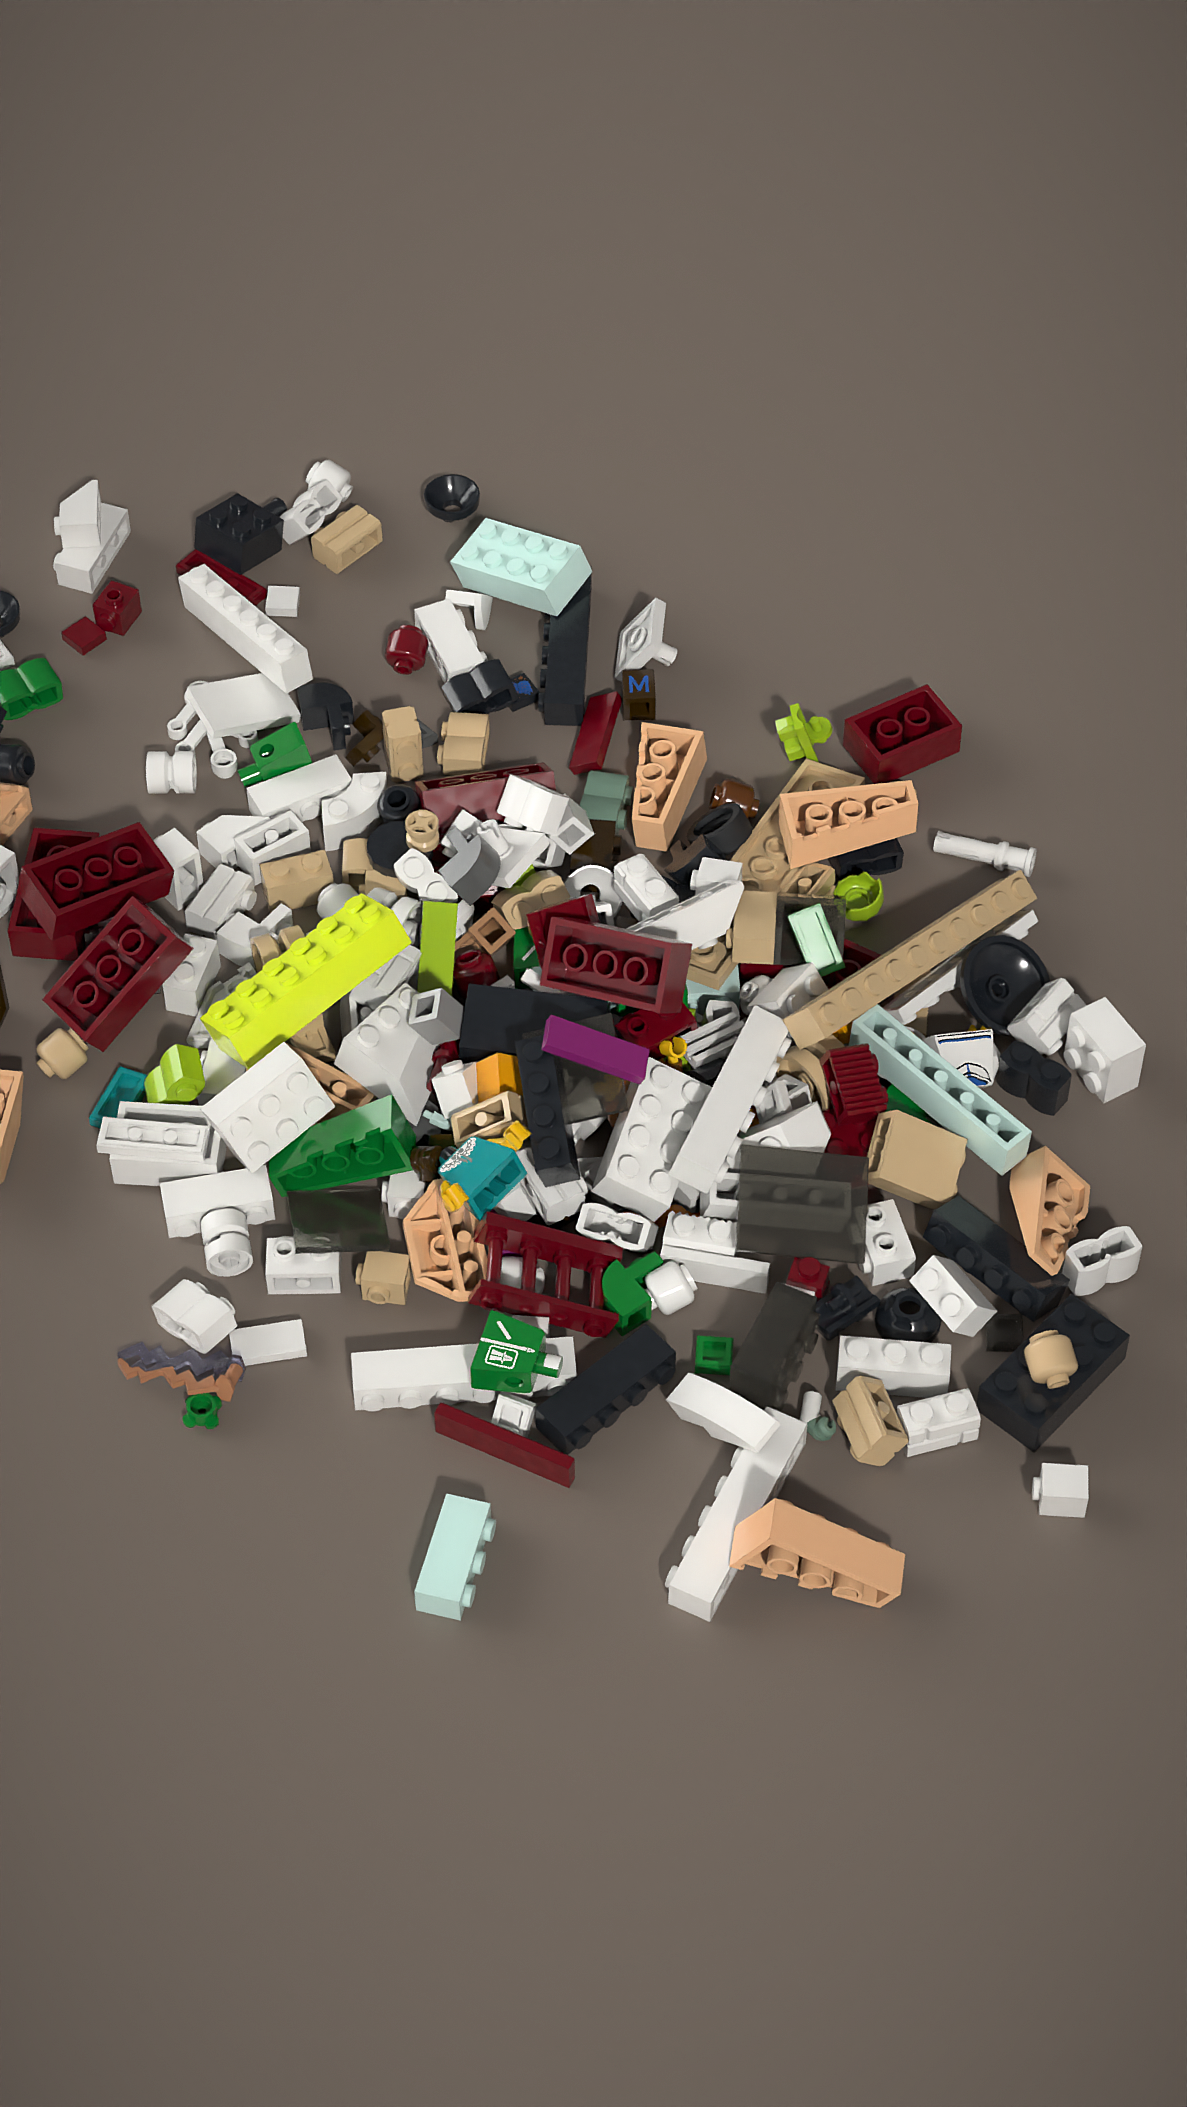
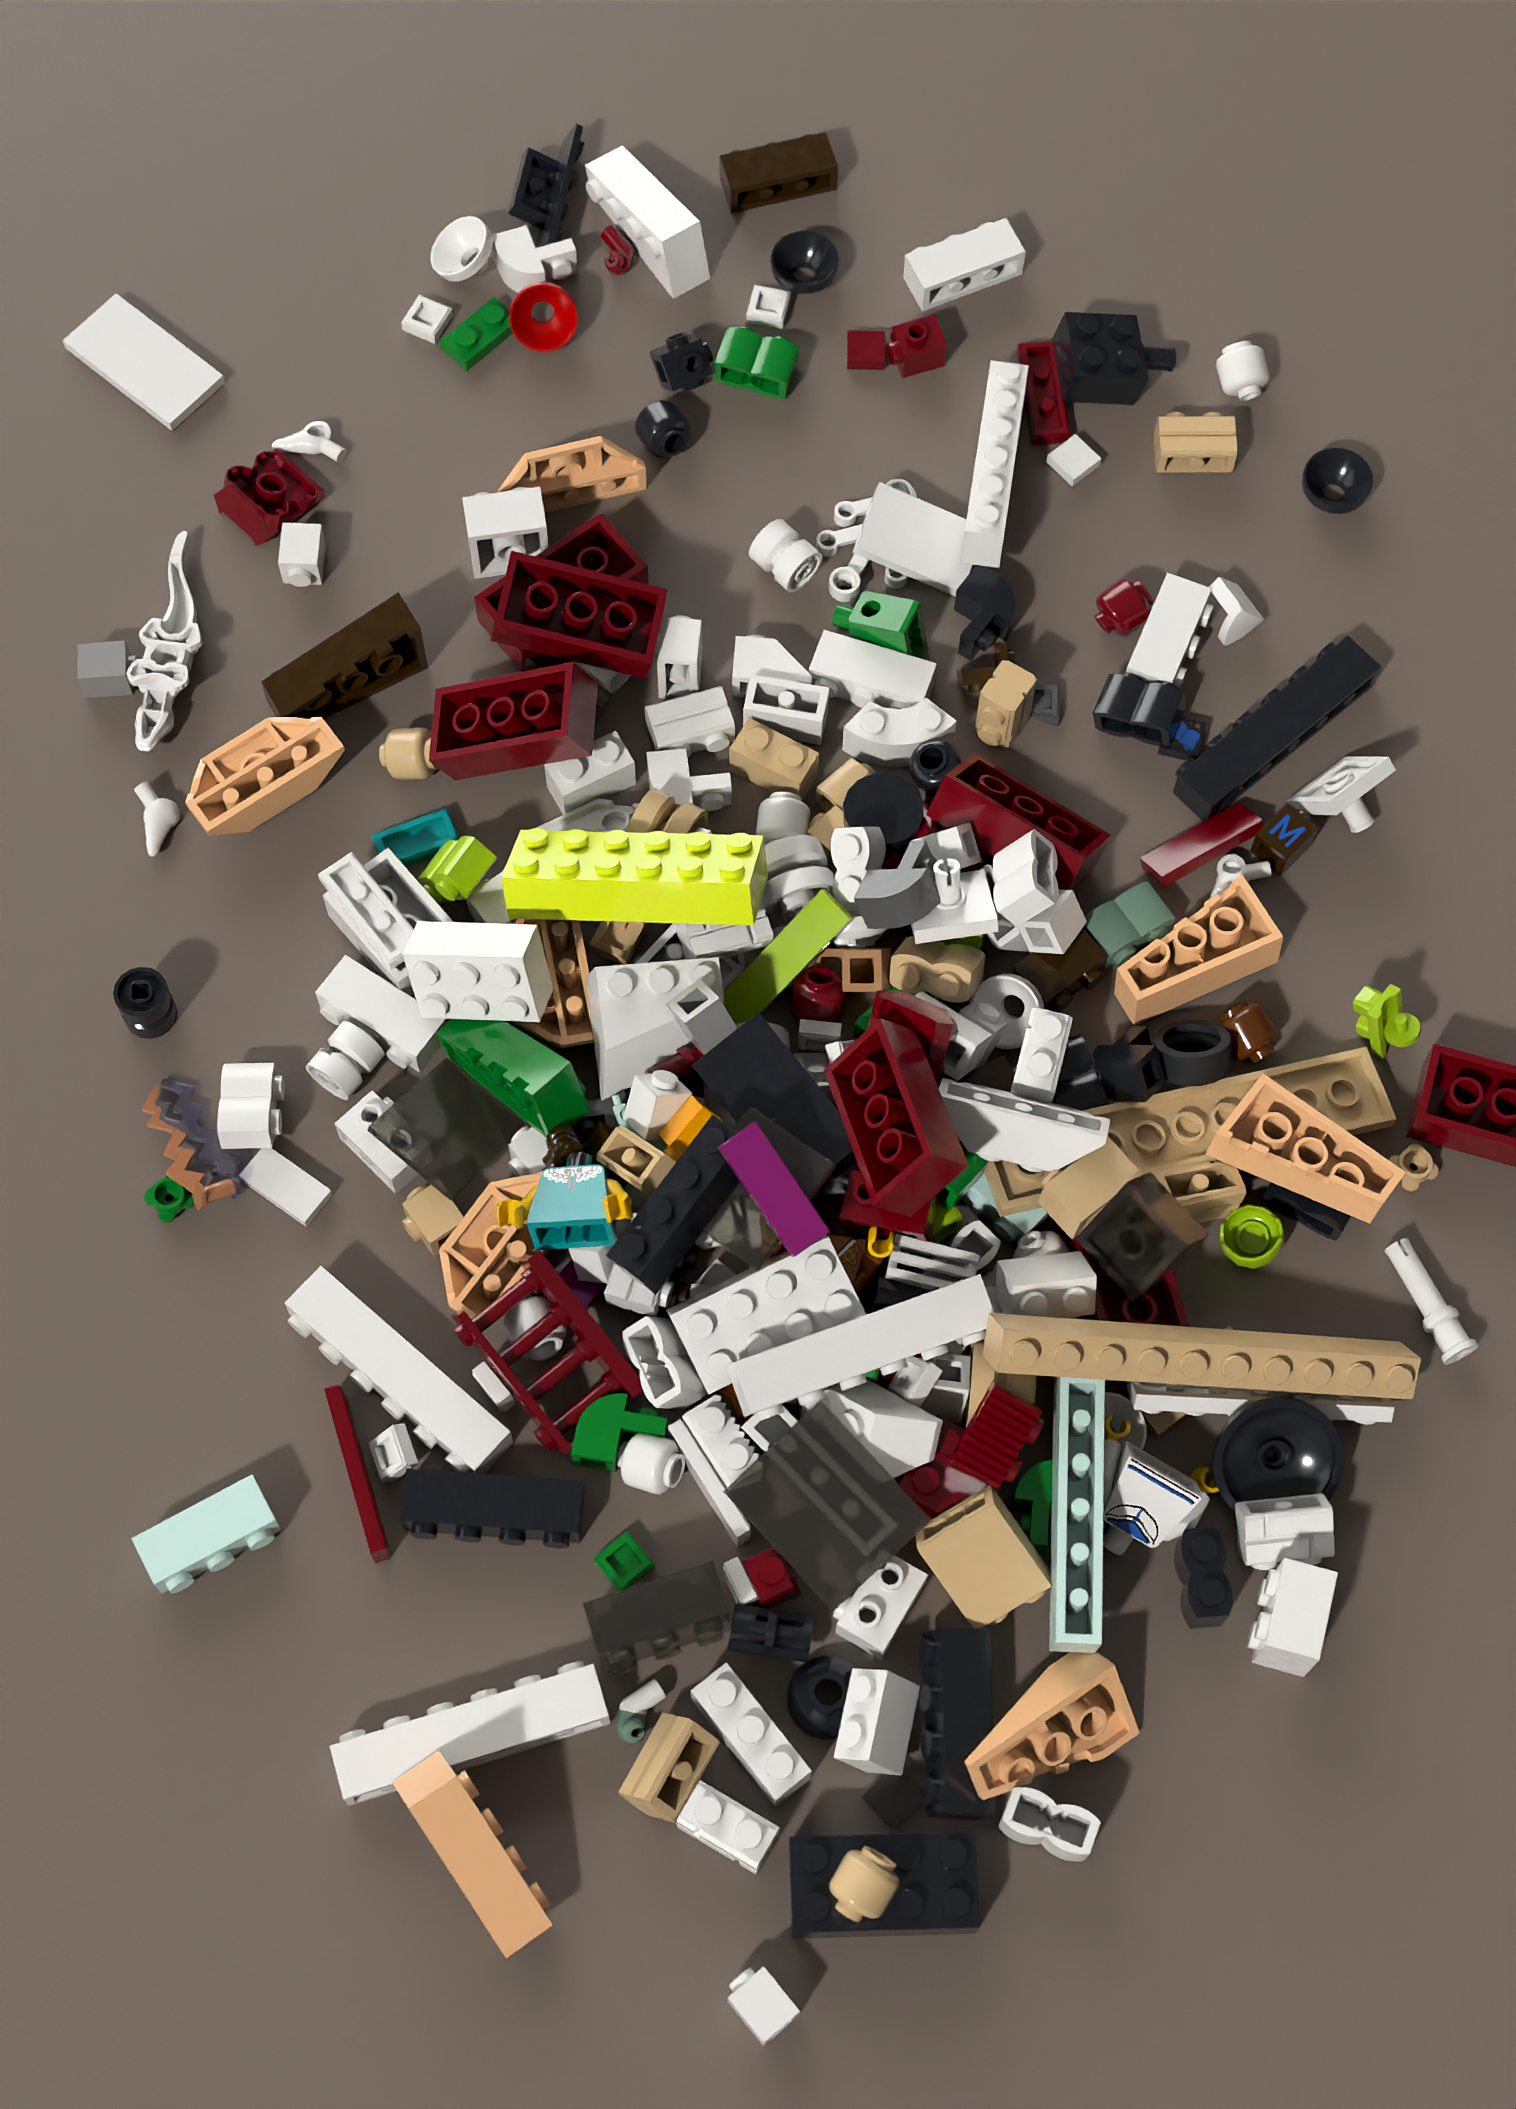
camera: 45 degrees right, 15 degrees up
white slope [54,480,101,548] -> none
white brick [280,480,342,545] -> none
tan wheel [405,810,439,852] -> none
tan brick [437,712,490,775] -> none
light aqua brick [450,518,593,616] -> none
green torso [470,1310,563,1393] -> none
white slope [666,1373,781,1453] -> none
white brick [690,857,743,896] -> none
tile [787,903,845,977] -> none
none -> black wheel [113,967,178,1039]
none -> white animal [1209,854,1271,899]

